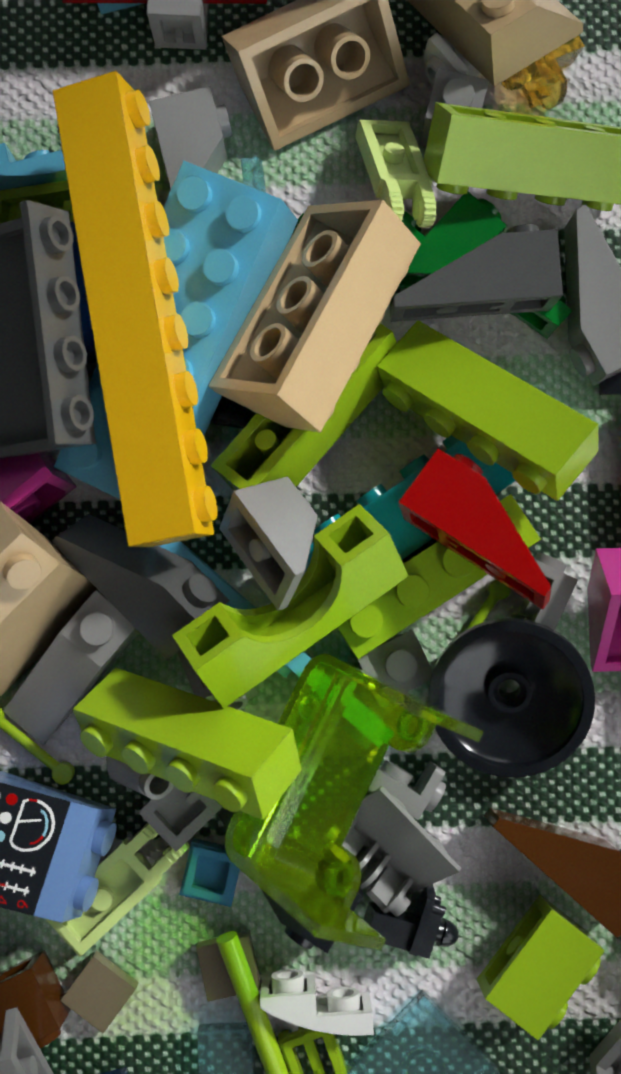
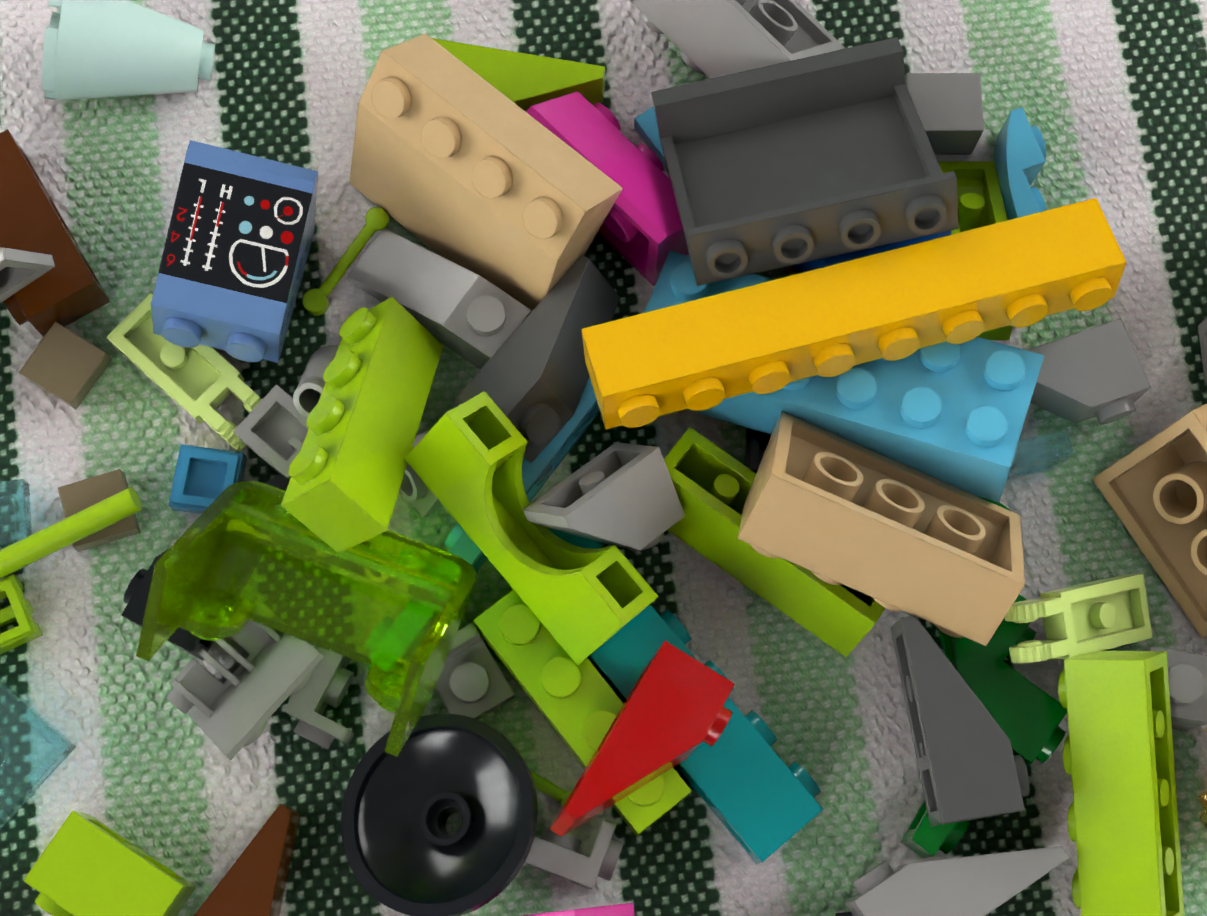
camera: 85 degrees right, 10 degrees down
white slope [260,969,374,1036] -> none
black piece [361,884,459,958] -> none
lime brick [377,320,598,501] -> none

